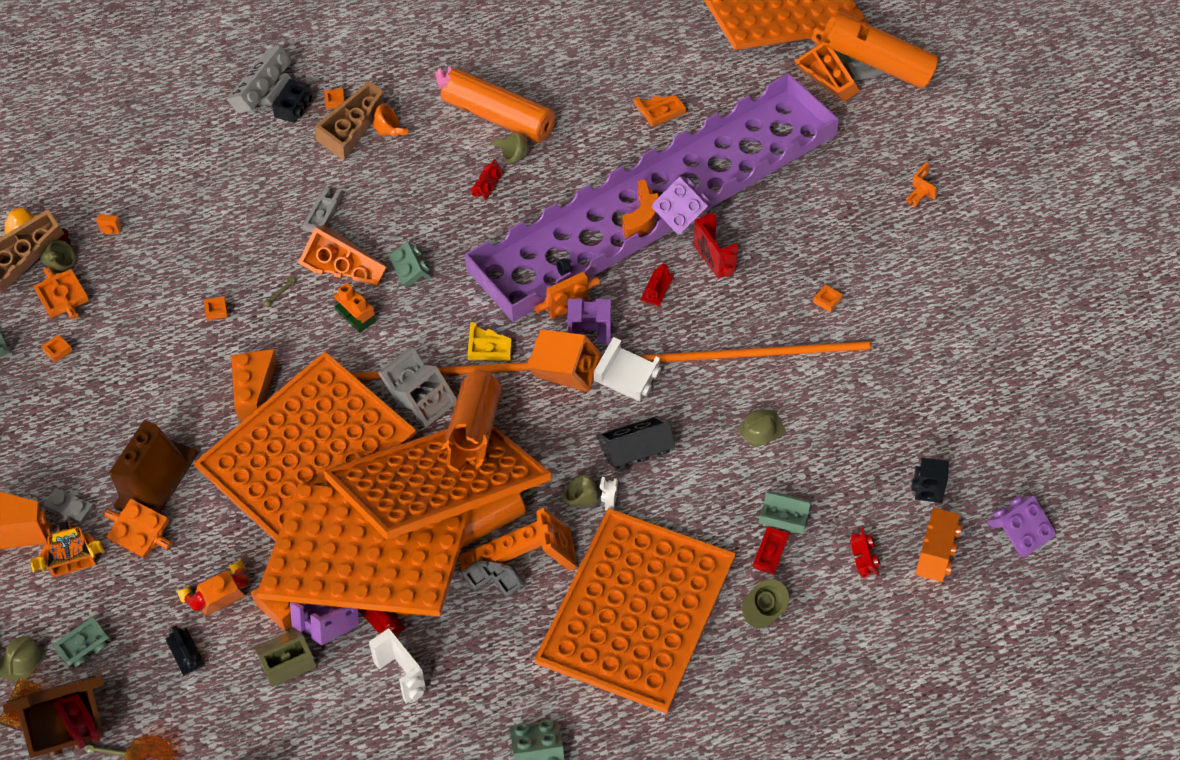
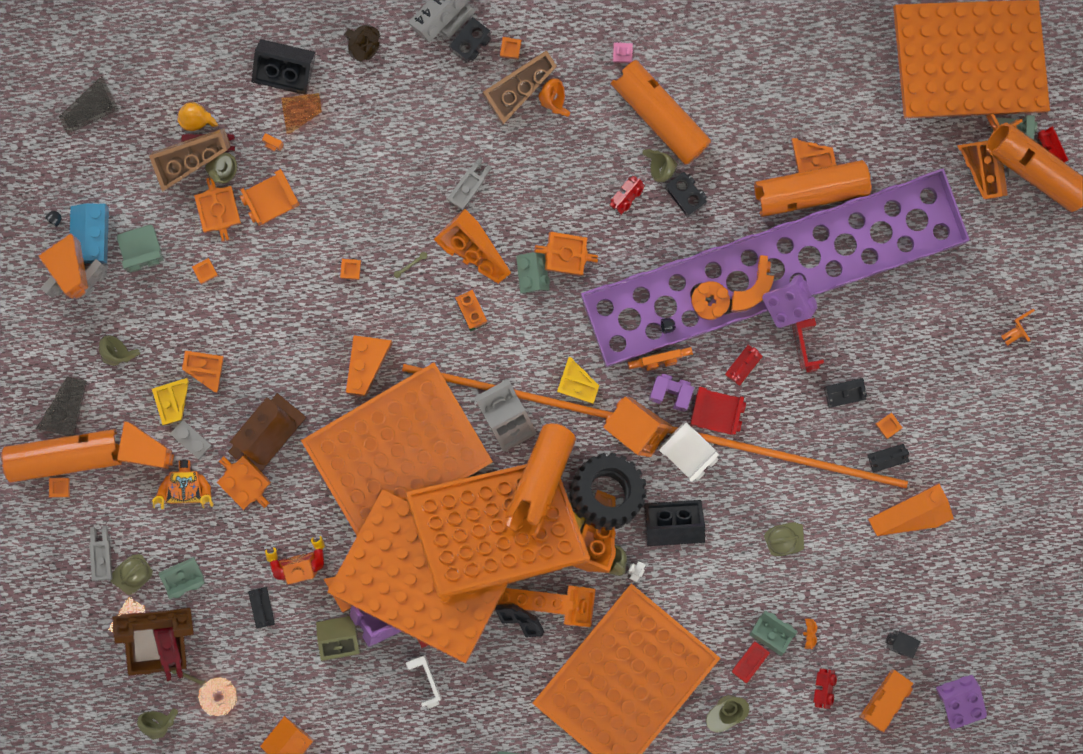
camera: 10 degrees right, 30 degrees up
none -> yellow wing [152,378,189,426]
none -> orange wing [182,351,224,393]
none -> orange panel [240,169,300,226]
none -> black slope [251,39,316,95]
none -> clear orange wing [281,93,322,135]
none -> dark brown tile [344,24,381,62]
none -> orange plate [534,232,598,276]
none -> black tyre [570,453,647,530]
none -> orange wedge [573,490,616,573]
none -> black brick [665,172,707,218]
none -> red panel [690,387,746,436]
none -> orange plate [691,281,730,320]
none -> orange piece [754,160,872,217]
none -> orange piece [803,619,818,649]
none -> black hinge [824,378,867,408]
none -> black hinge [867,444,910,473]
none -> orange wedge [868,484,954,536]

